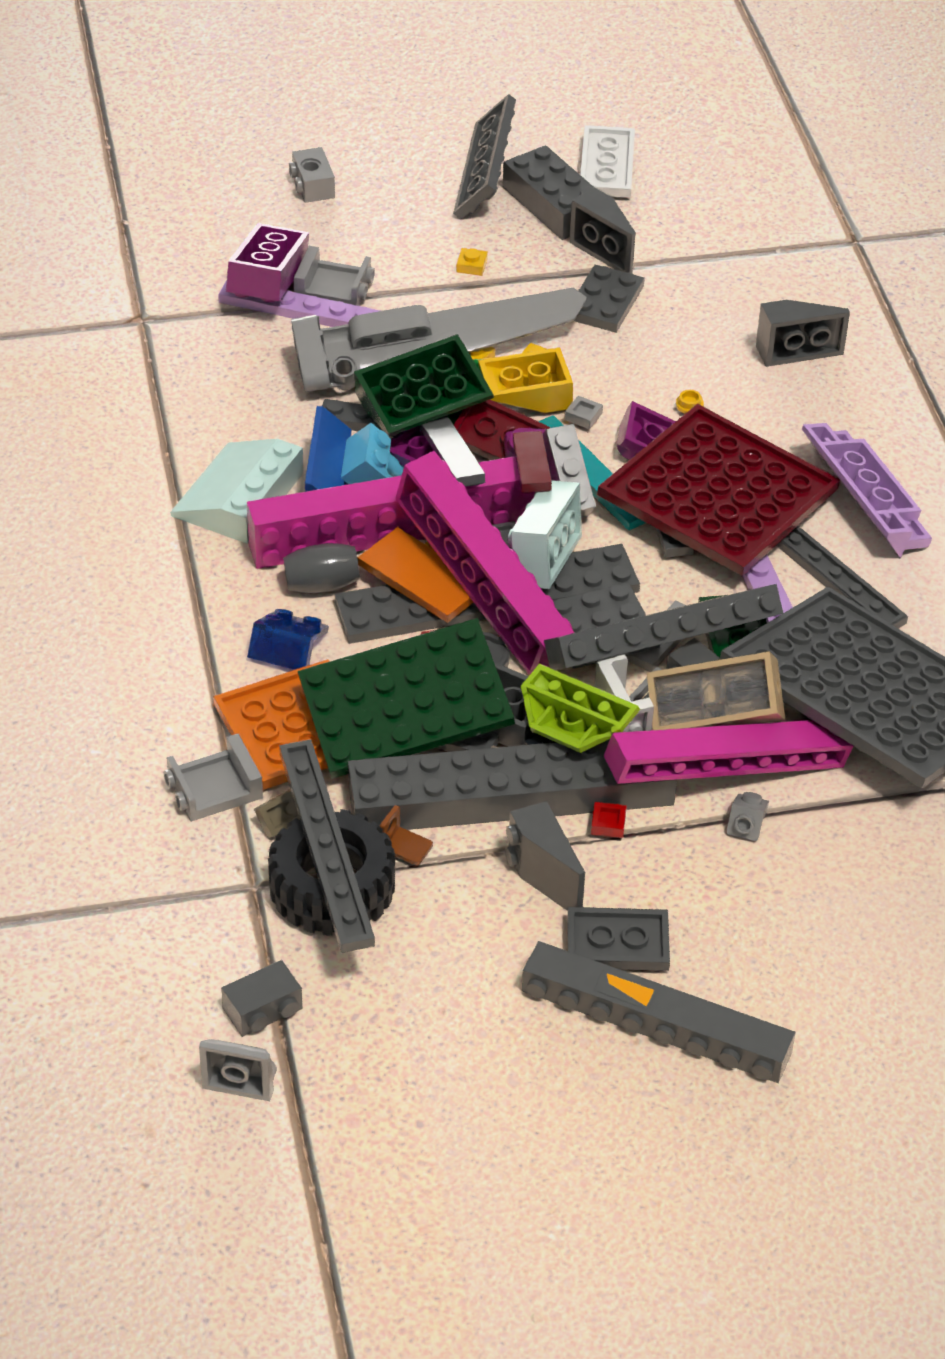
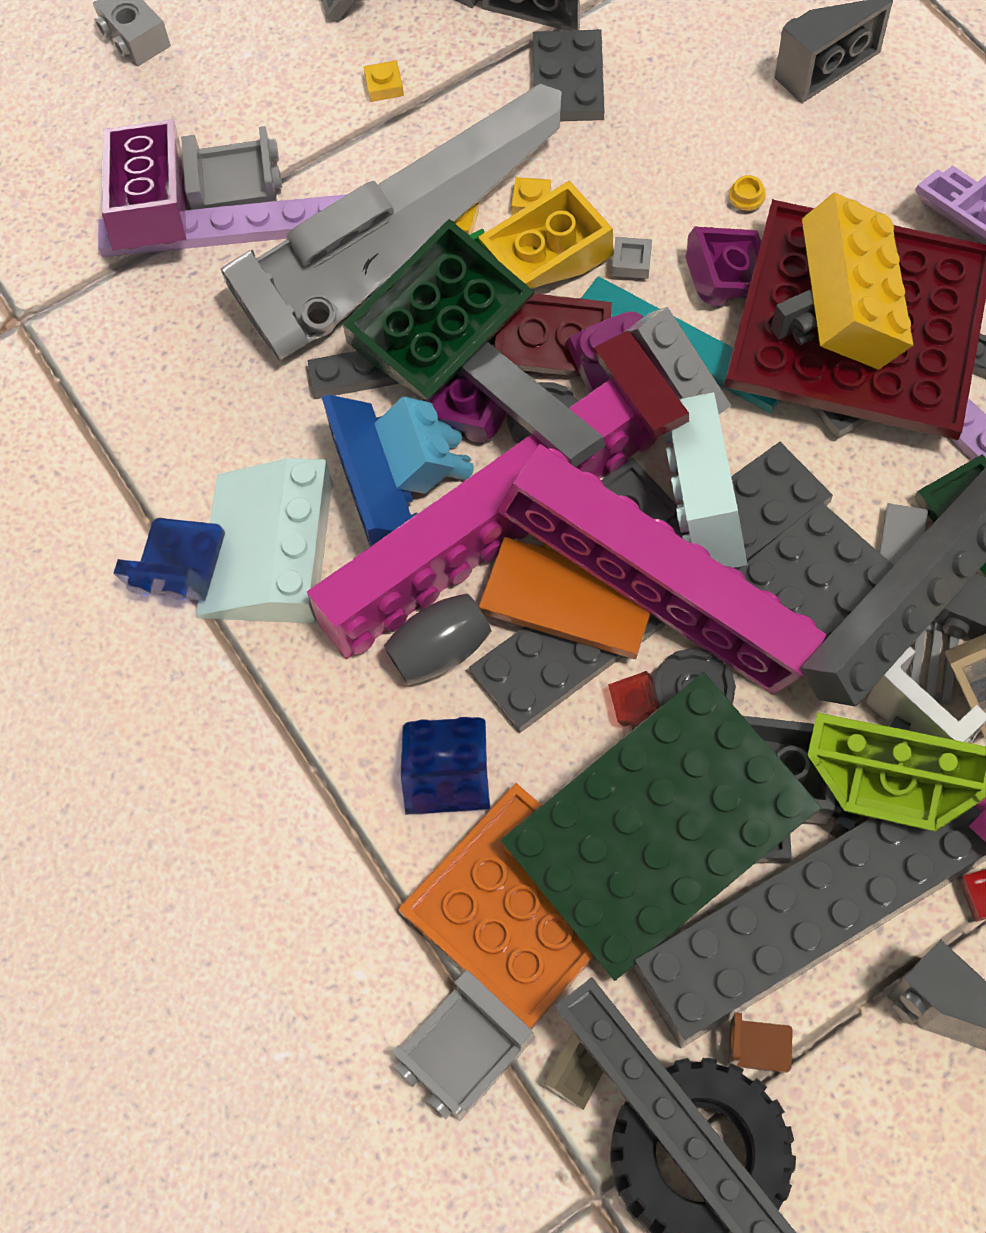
camera: 15 degrees left, 20 degrees up
none -> clear blue bracket [113,518,225,601]
none -> dark grey tile [771,290,817,345]
none -> yellow brick [802,192,913,370]

